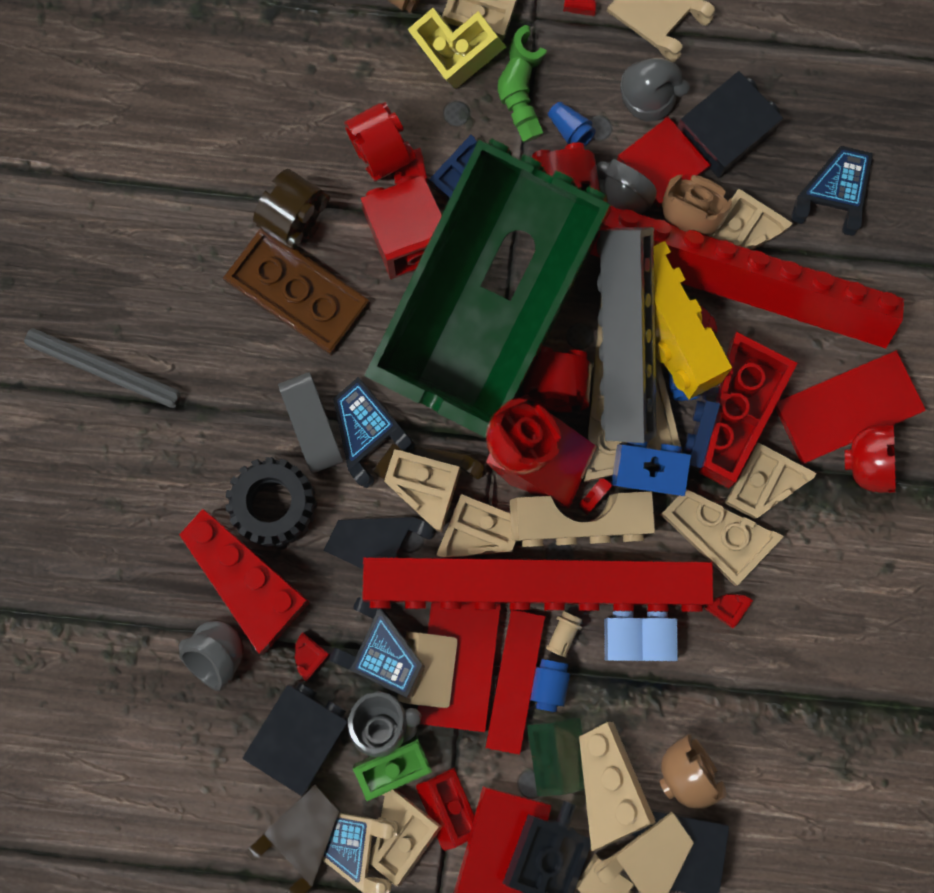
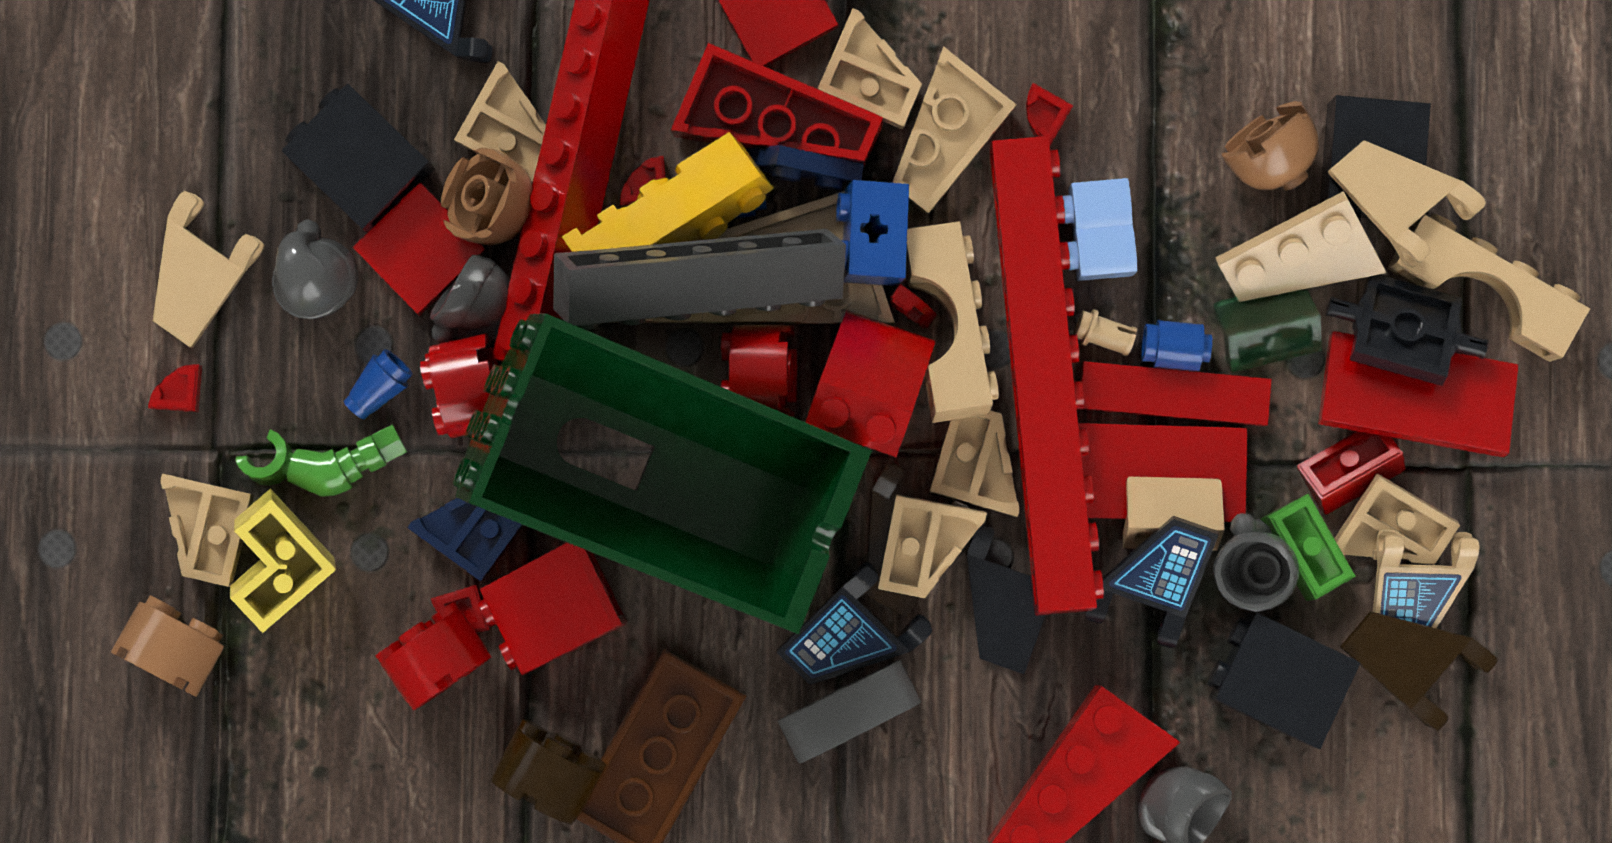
camera: 95 degrees left, 5 degrees up
black tyre [226,457,317,547] -> none
red tile [295,632,330,682] -> none
red cylinder [486,398,561,474] -> none

